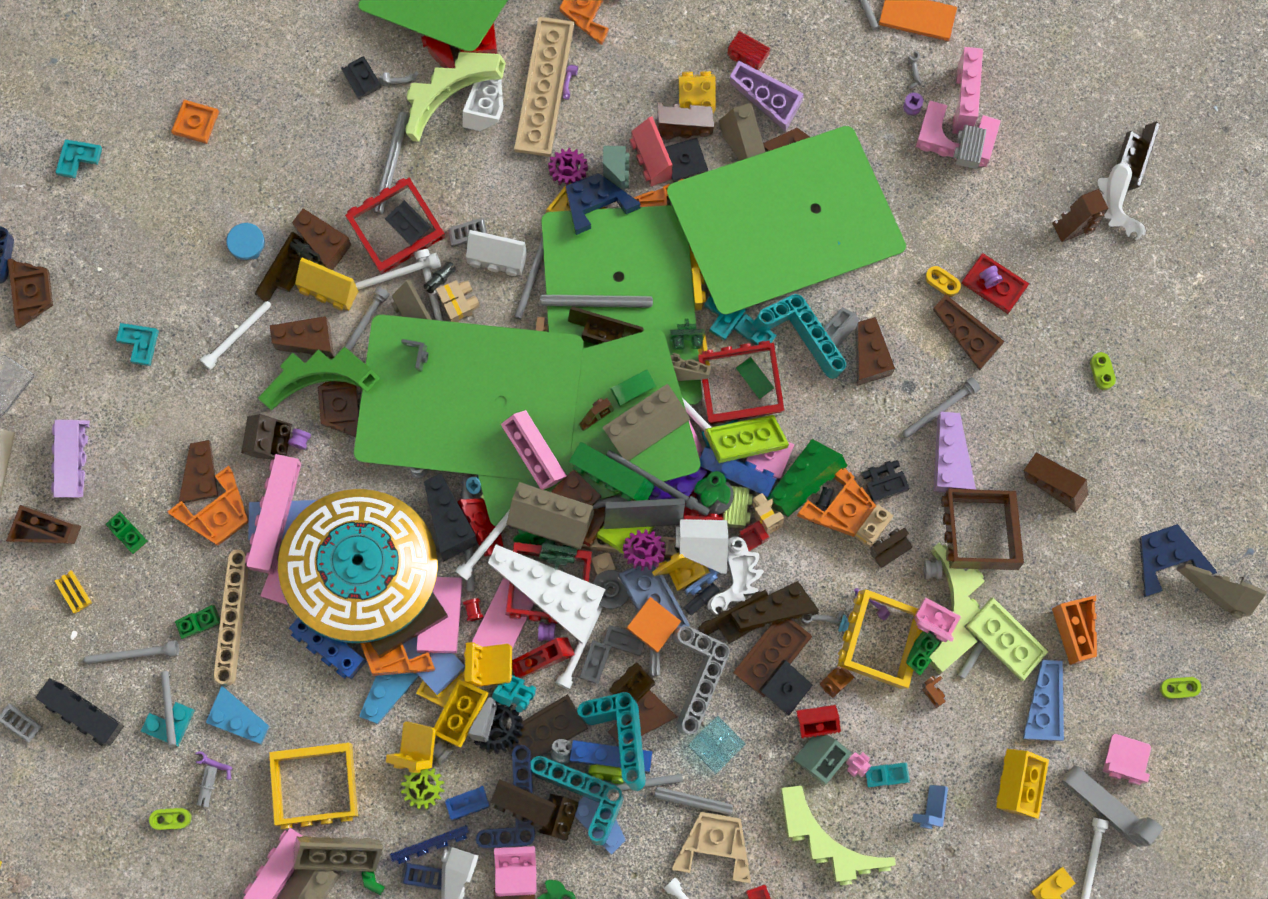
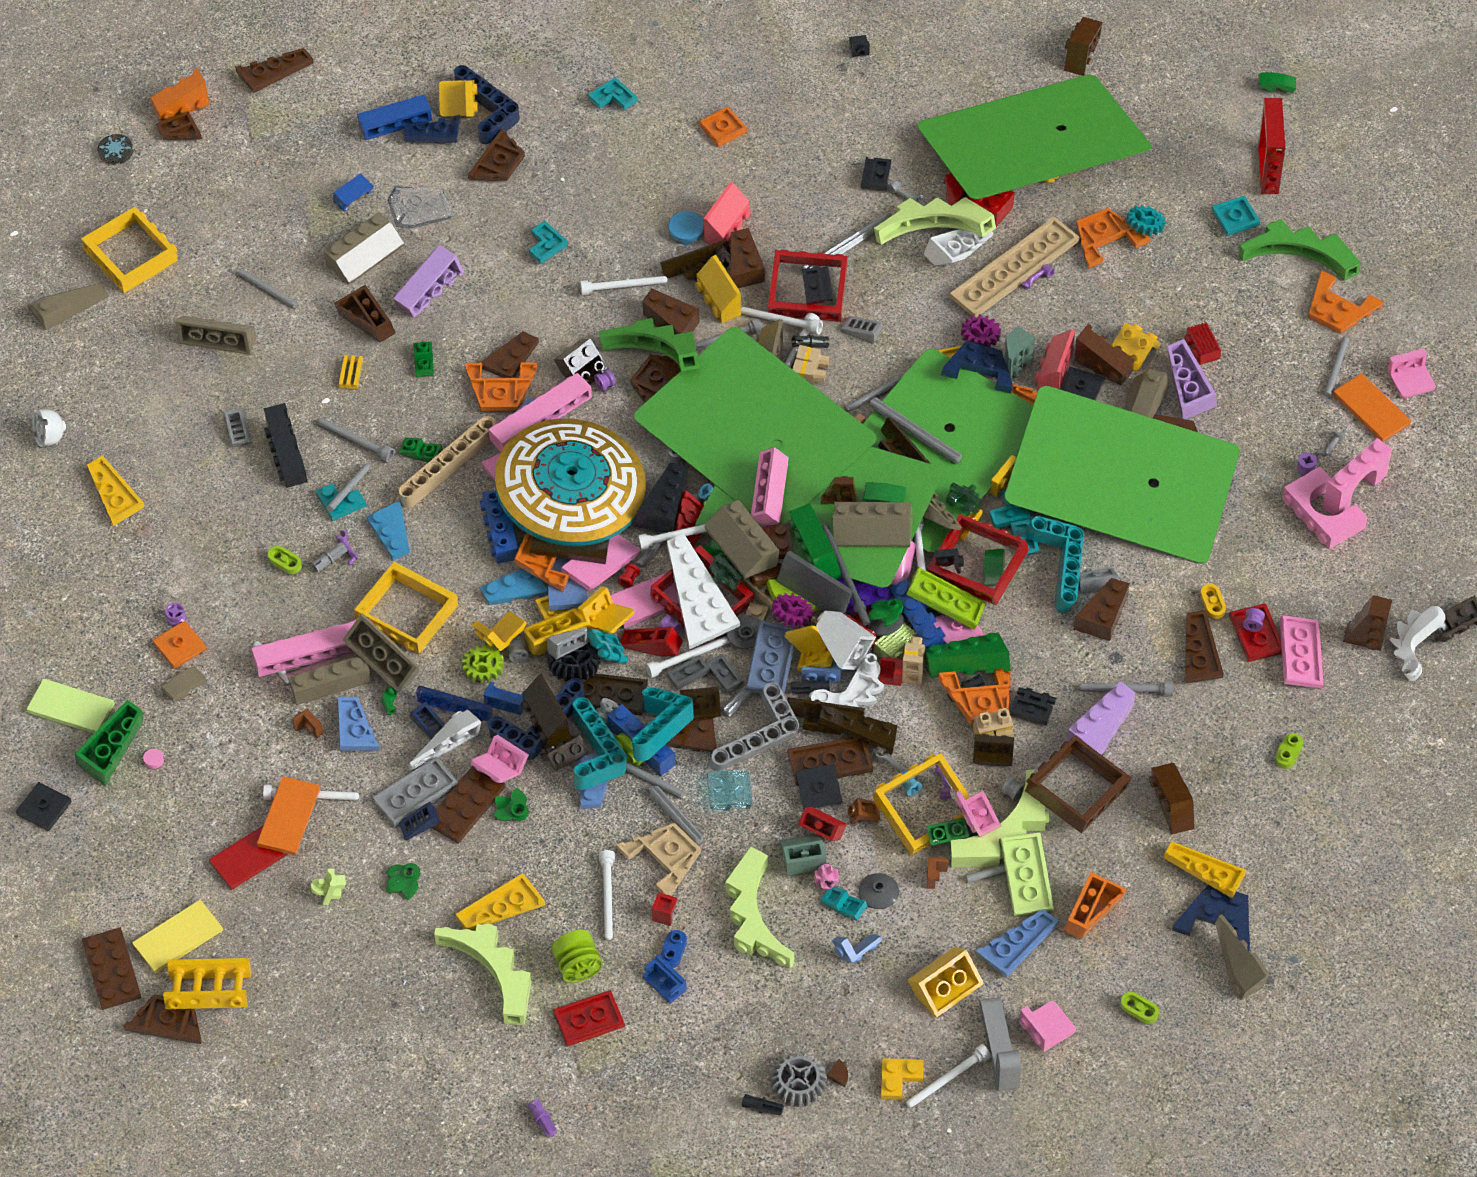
camera: 40 degrees right, 20 degrees down
dark grey bracket [401,339,429,371] -> none
white slope [466,230,527,276] -> none
orange tile [626,597,681,653] -> none
light grey brick [953,125,986,169] -> none
none -> coral slope [704,182,751,244]
none -> dark grey dish [859,873,899,909]
none -> black bracket [935,548,964,574]
none -> yellow wing [1164,841,1246,898]
none -> bright pink tile [1280,615,1323,689]

